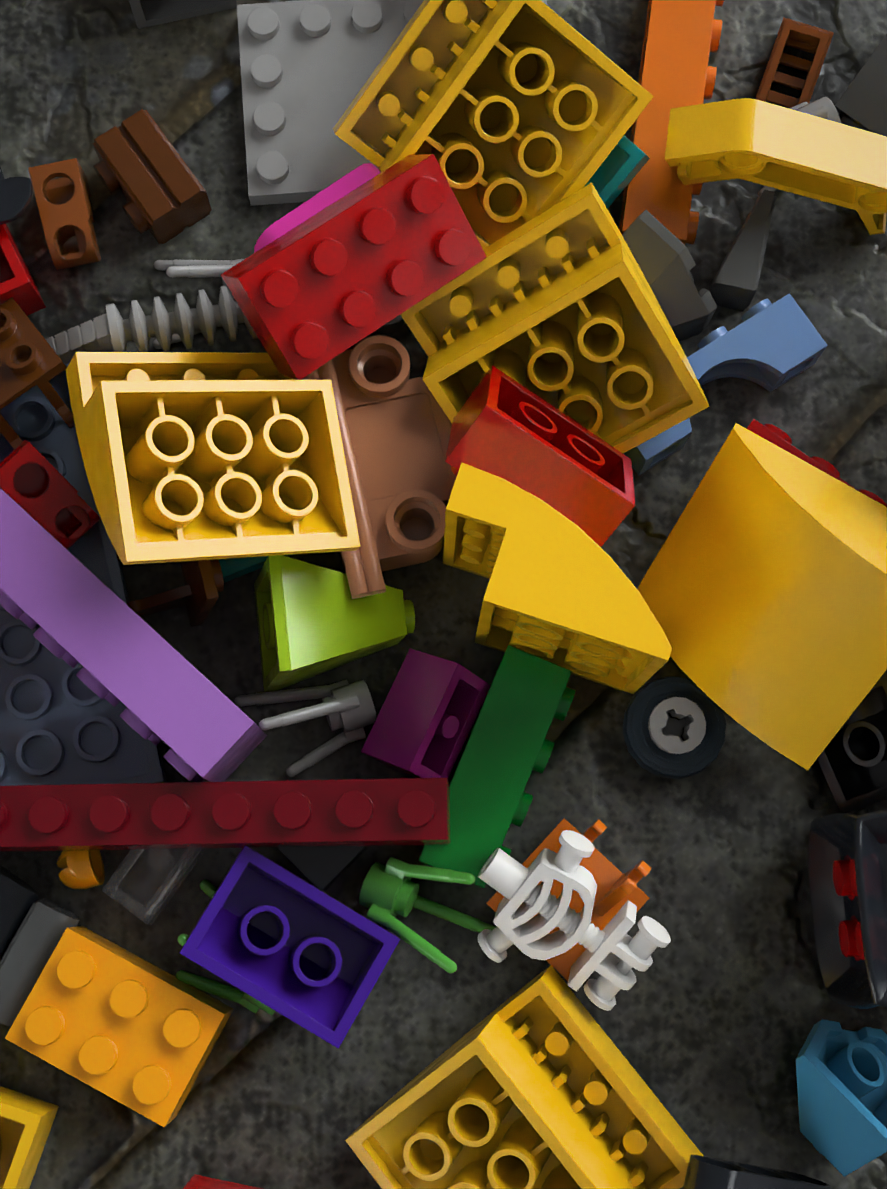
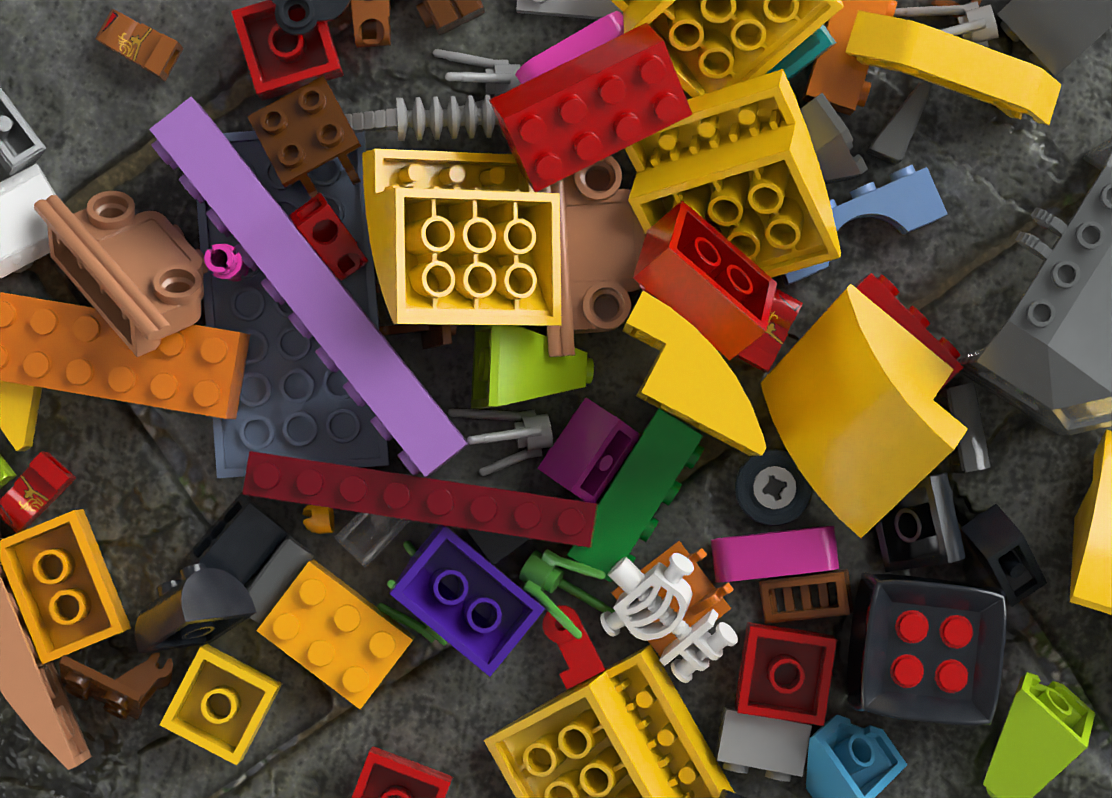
camera: 15 degrees right, 10 degrees up
none -> red leg [542,605,606,690]
none -> dark pink beam [711,526,839,583]
none -> light grey brick [714,705,812,782]
none -> red brick [734,622,837,726]
none -> red leg [735,288,803,373]
none -> dark orange slope [759,569,854,624]

